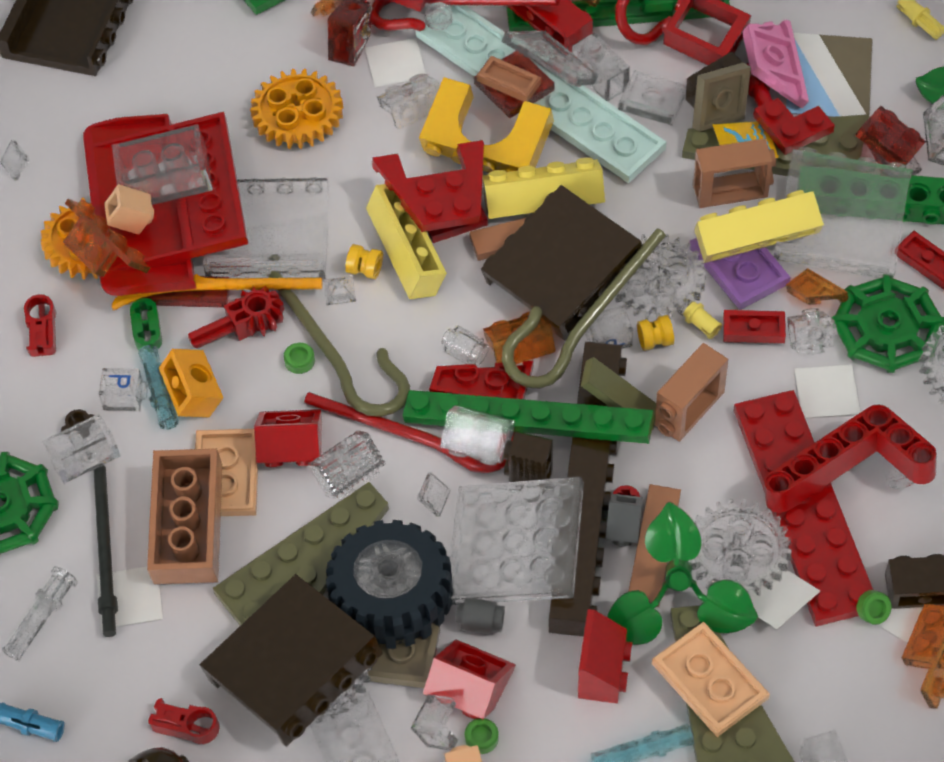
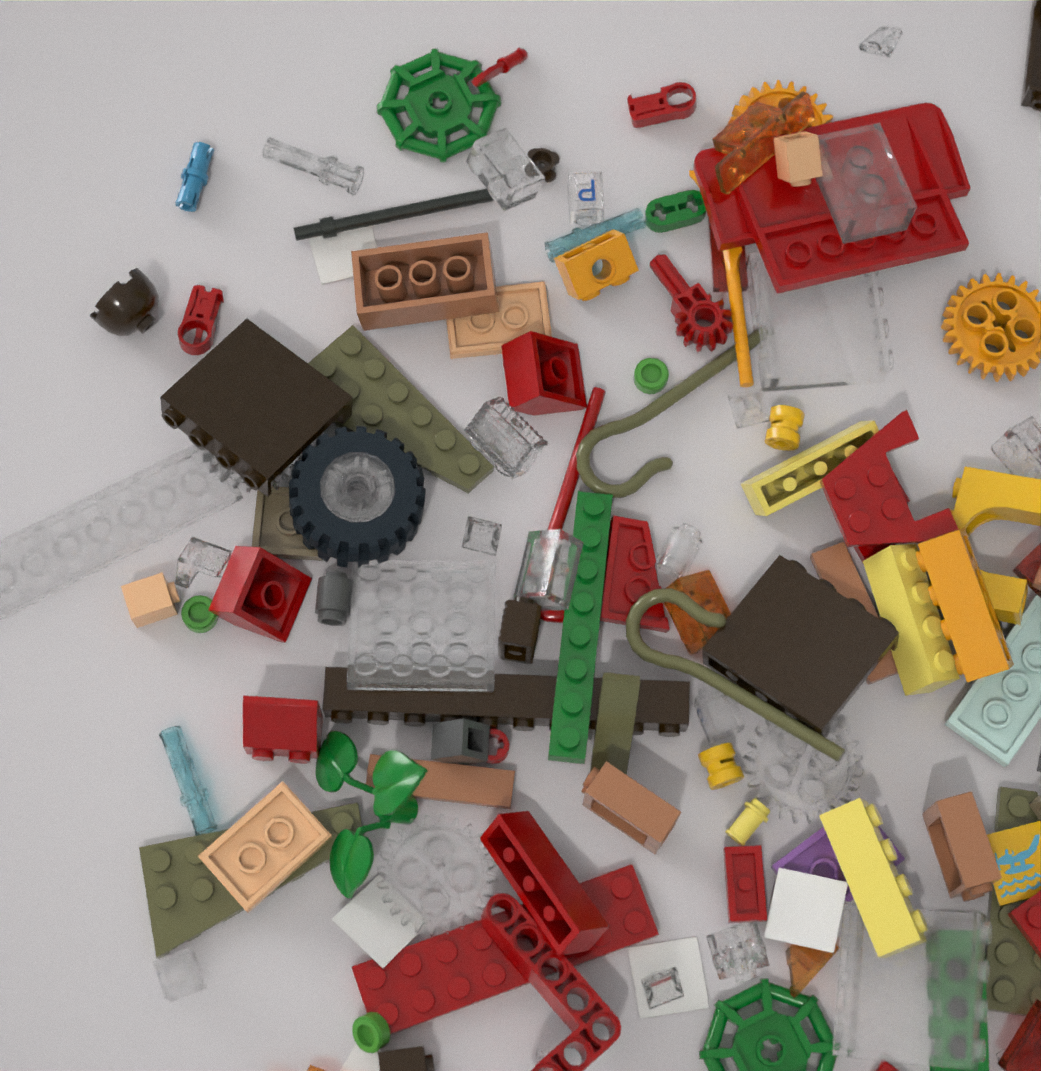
camera: 80 degrees right, 15 degrees up
none -> red brick [479,811,610,956]
none -> clear slope [641,966,684,1010]
none -> white sticker [764,867,848,953]
none -> light orange brick [916,527,1014,682]

